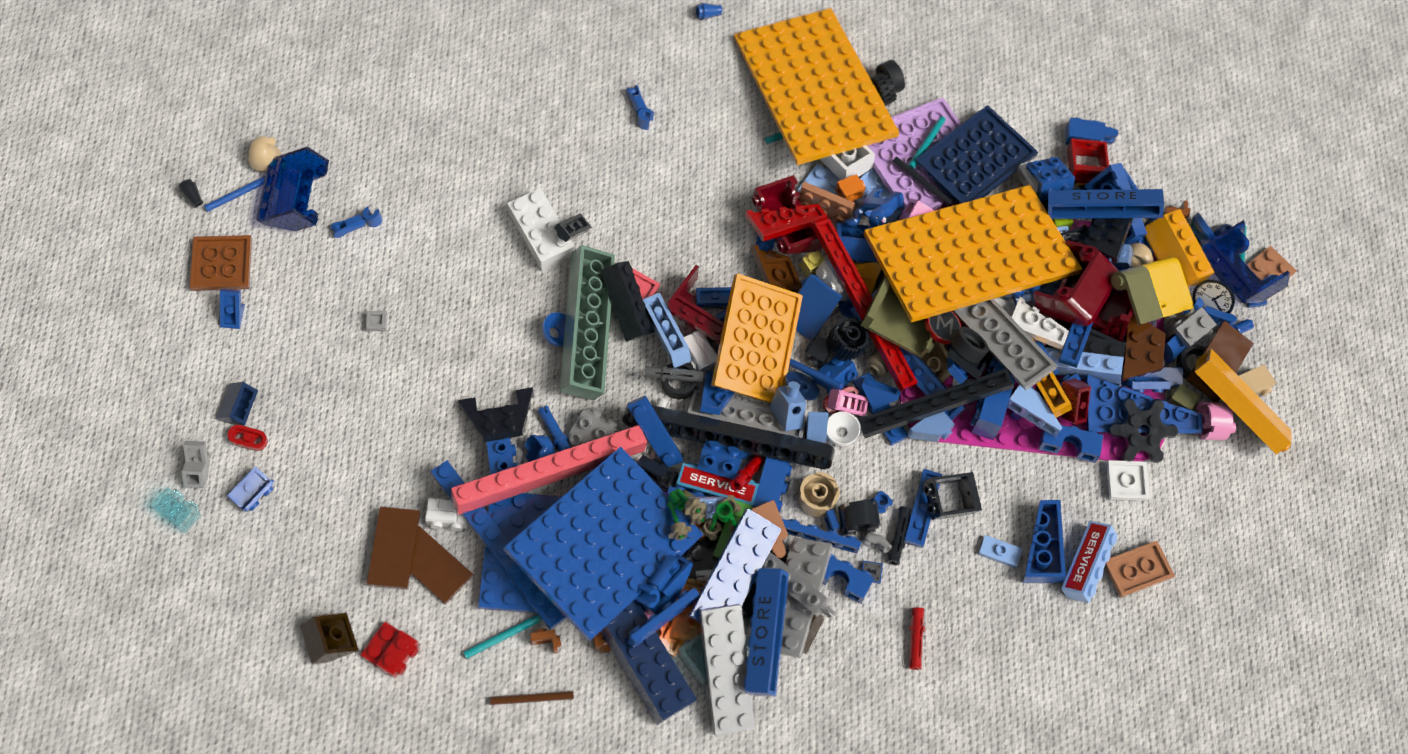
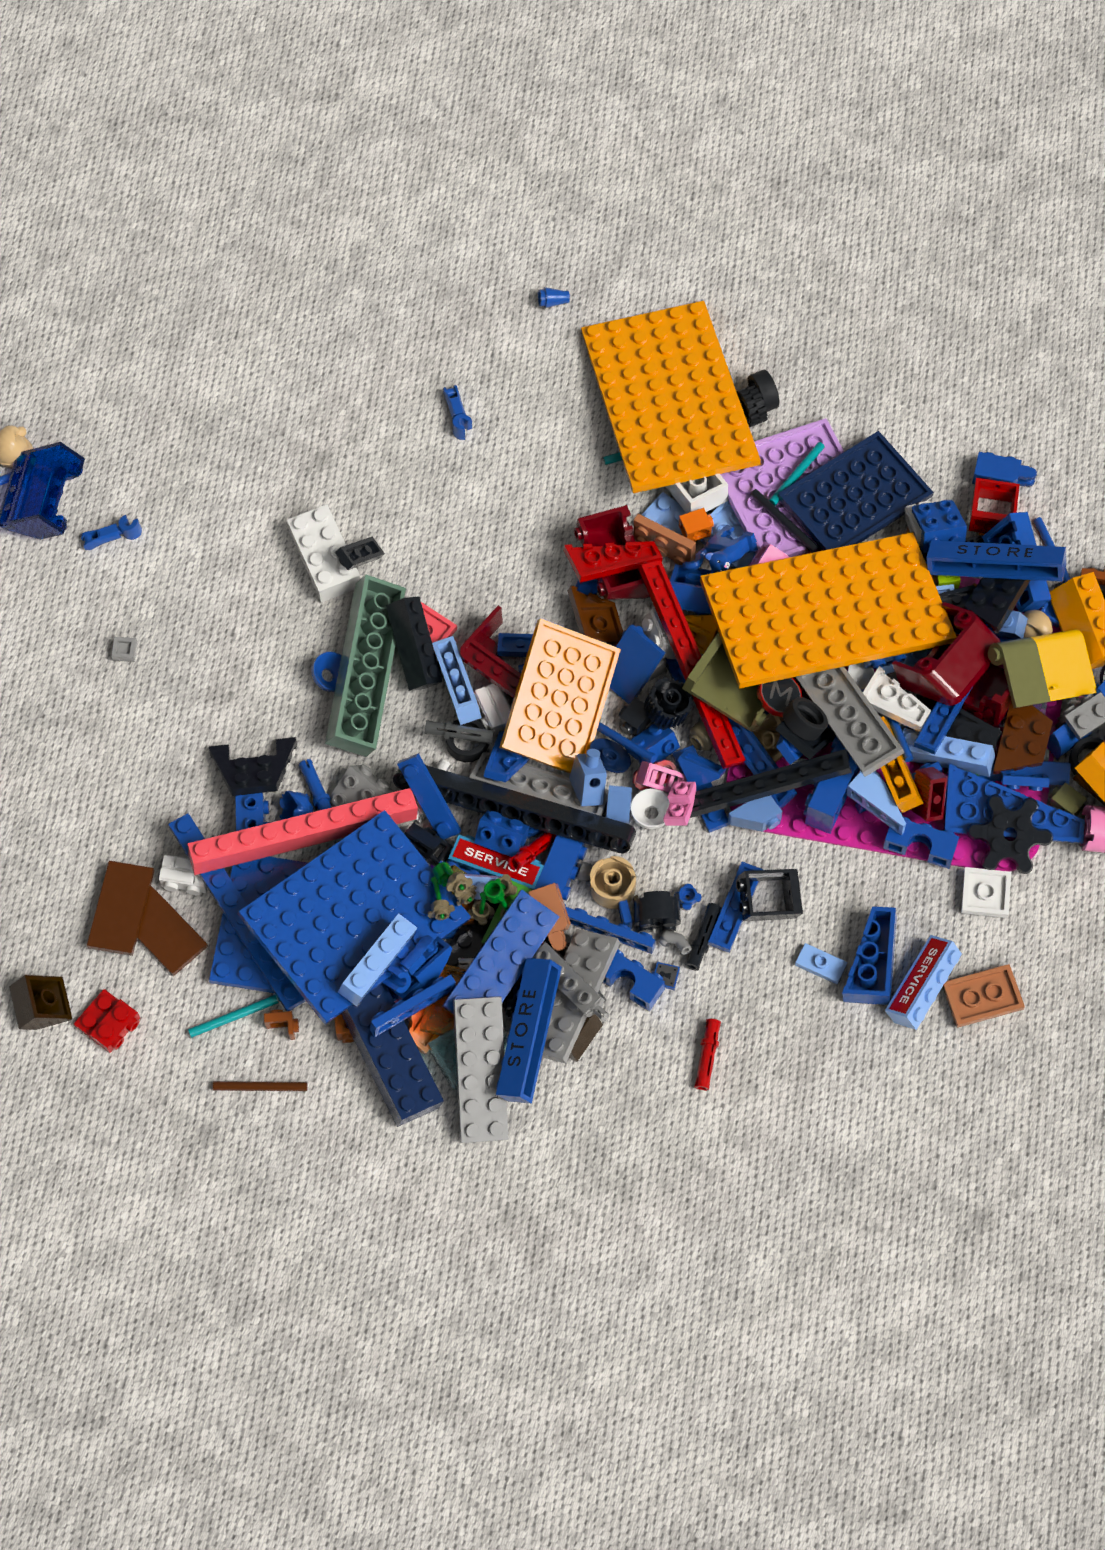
camera: 15 degrees right, 0 degrees up
light yellow brick [799,251,825,278] -> none
none -> light blue brick [338,913,417,1006]
none -> bright pink slope [663,781,696,826]

